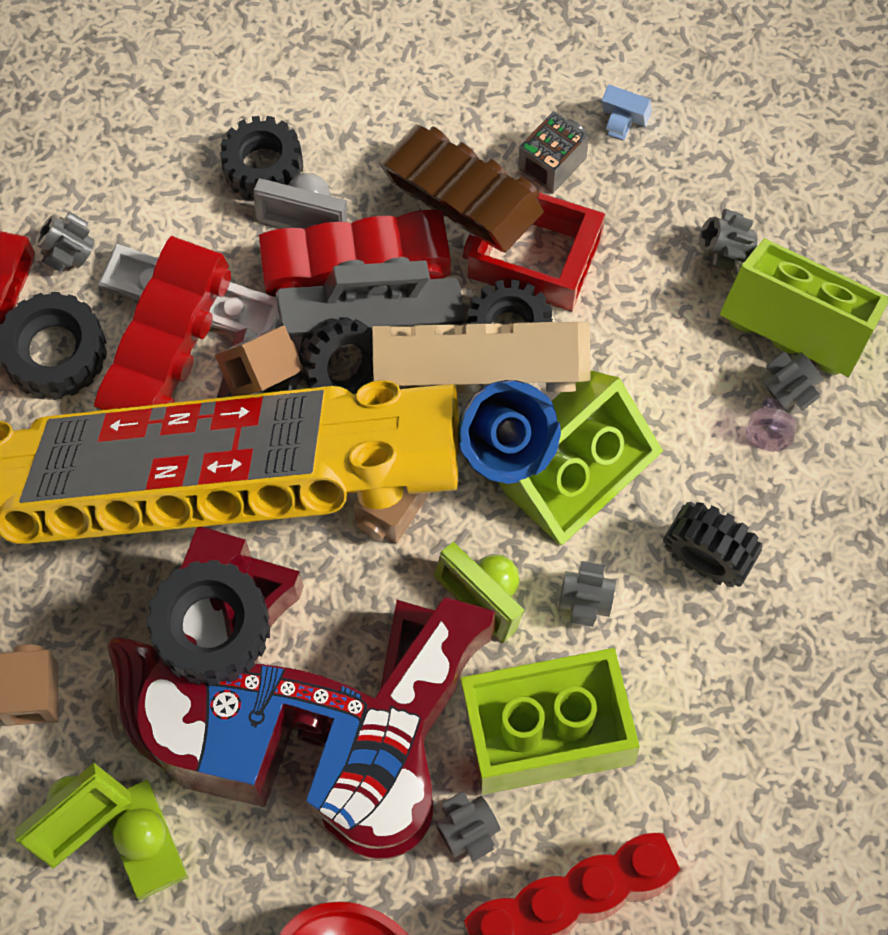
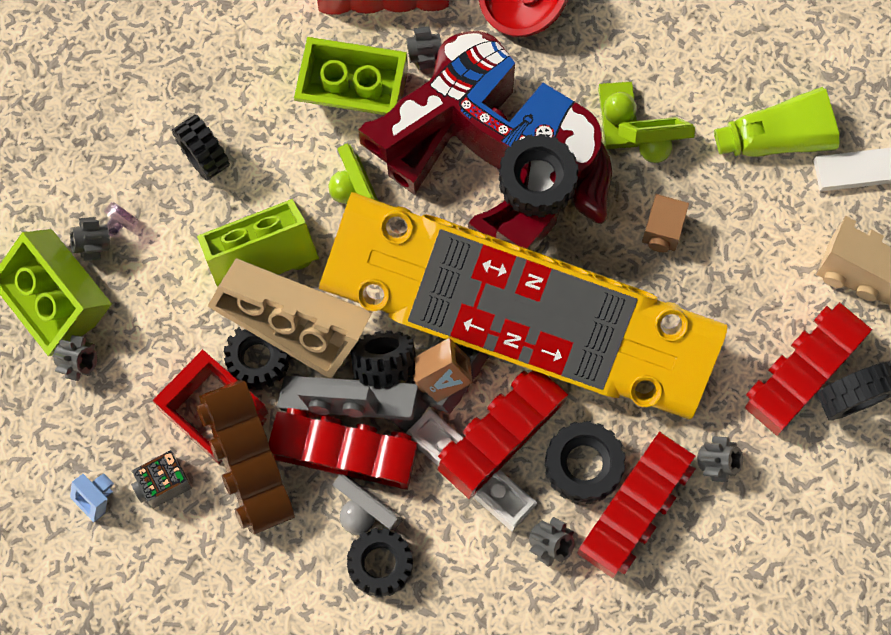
camera: 160 degrees left, 5 degrees up
blue cone [458,380,561,484] -> none
dark grey gear [559,561,616,627] -> none

